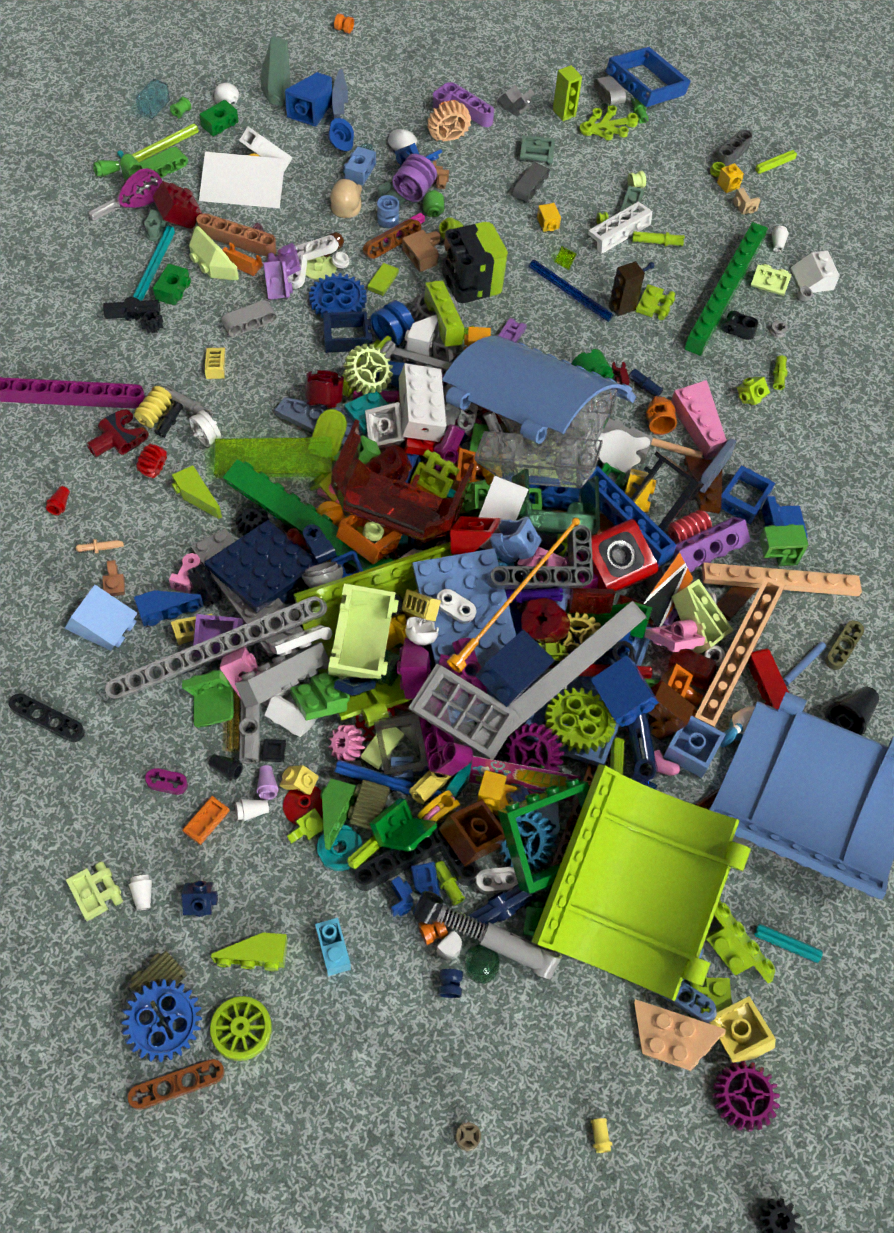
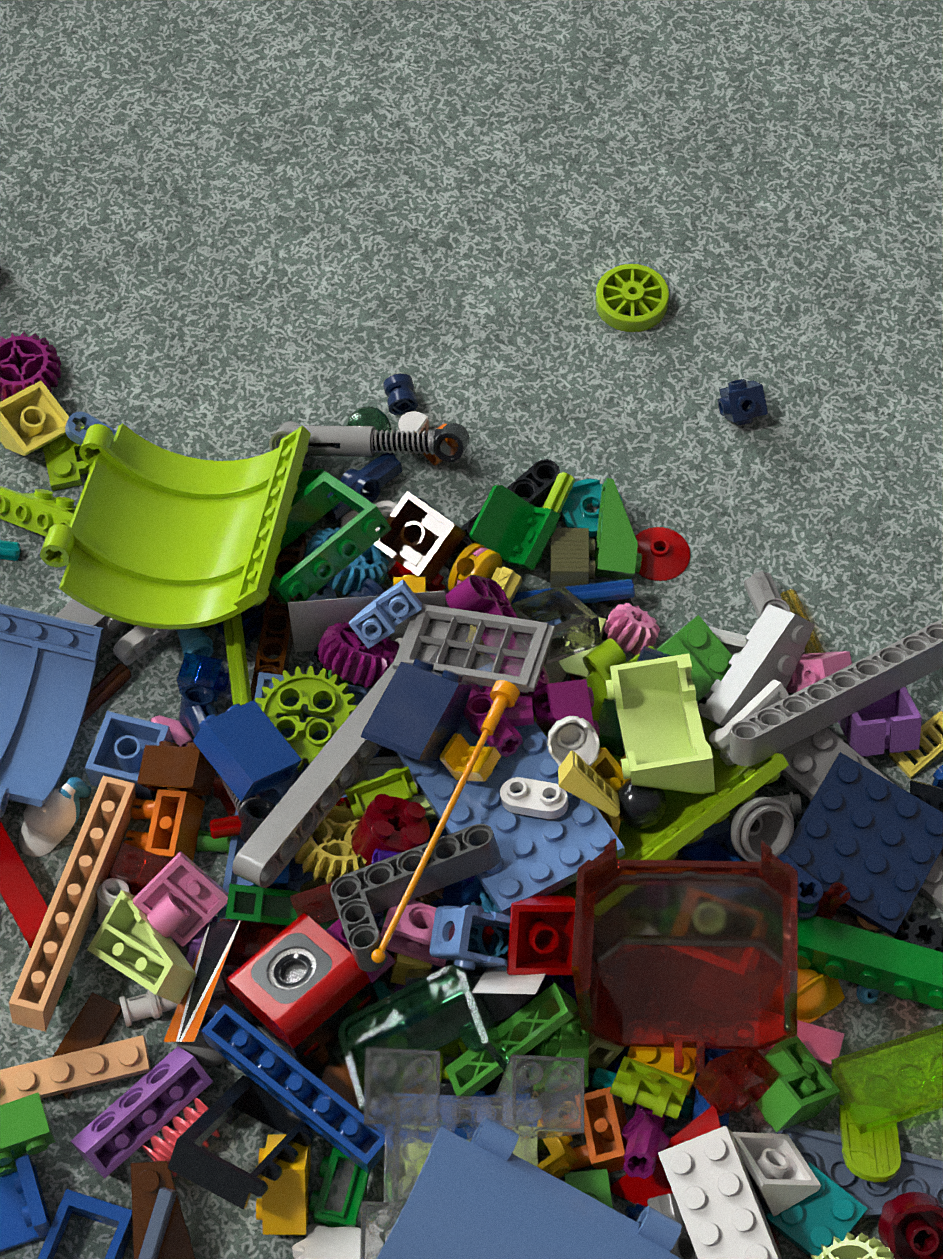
camera: 170 degrees right, 0 degrees up
yellowish green plate [66,862,123,921] -> none
blue gear [120,978,202,1062] -> none
white cone [128,875,152,911] -> none
dark orange beam [128,1059,225,1110] -> none
olive brick [129,951,187,1008] -> none
magenta beam [145,768,188,795] -> none
bright green bracket [182,670,234,728] -> none
orange plate [182,796,230,845] -> none
black cone [208,754,243,780] -> none
lime slope [211,932,288,971] -> none
white cone [235,799,269,821] -> none
lavender cone [256,765,279,800] -> none
black tile [262,739,286,762] -> none
light yellow bracket [279,765,318,795] -> none
lime plate [286,808,324,844] -> none
lime bracket [309,472,347,502] -> none
medium azure slope [315,918,351,976] -> none
blue bracket [391,876,414,917] -> none
blue tile [411,862,441,897] -> none
lime axle [435,861,465,906] -> none
dark tan wheel [455,1122,481,1151] -> none
light yellow pin [591,1118,613,1153] -> none
light nougat wing [634,999,726,1071] -> none
none -> light blue slope [349,580,422,649]
none -> yellow bracket [439,733,501,782]

